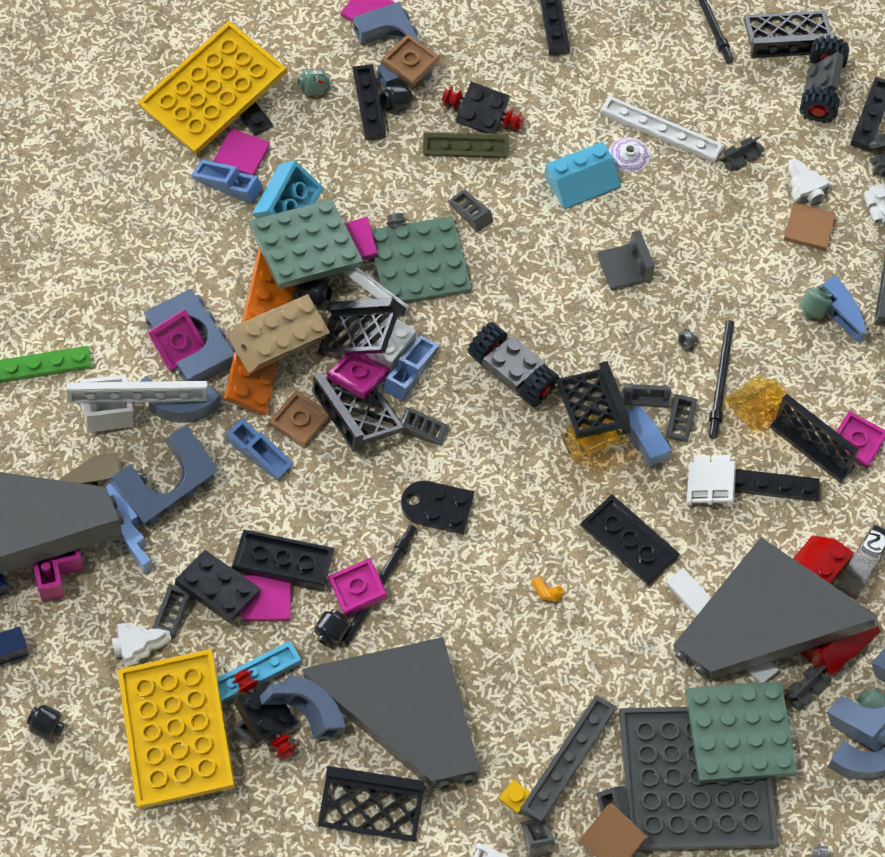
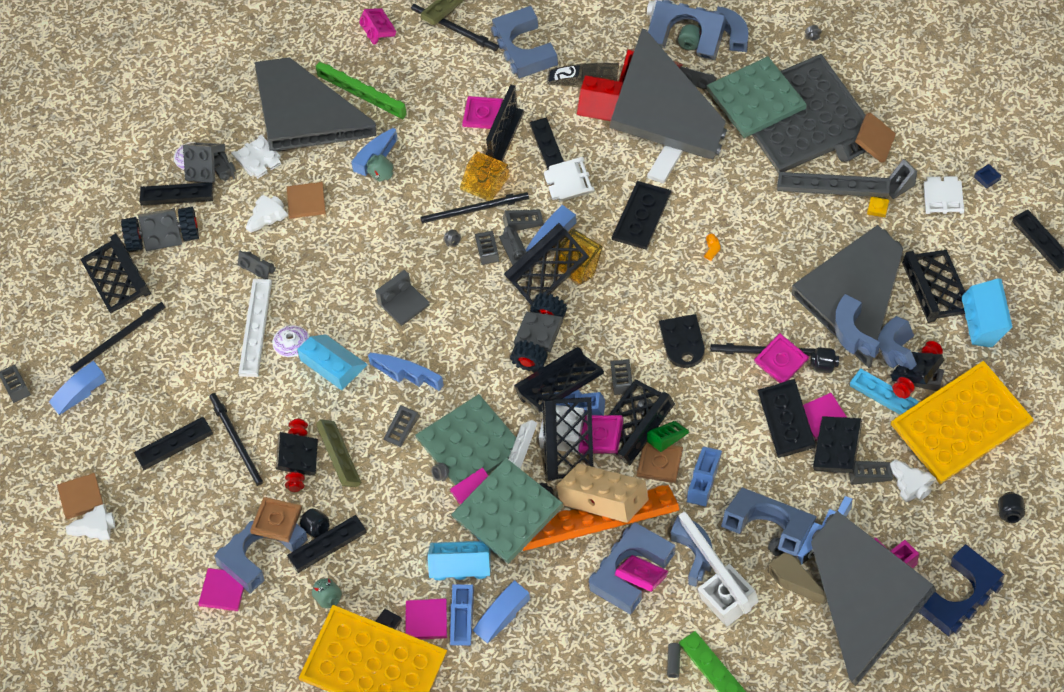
camera: 105 degrees left, 5 degrees down
none -> black bar [209,393,264,486]
none -> medium blue slope [368,352,444,391]
none -> medium blue slope [473,580,530,644]
none -> dark grey slope [475,230,500,265]
none -> black fence [514,347,604,412]
none -> green slope [647,421,689,452]
none -> dark grey hinge [667,643,681,678]
none -> sand blue arch [835,294,880,358]
none -> medium azure slope [961,278,1013,347]

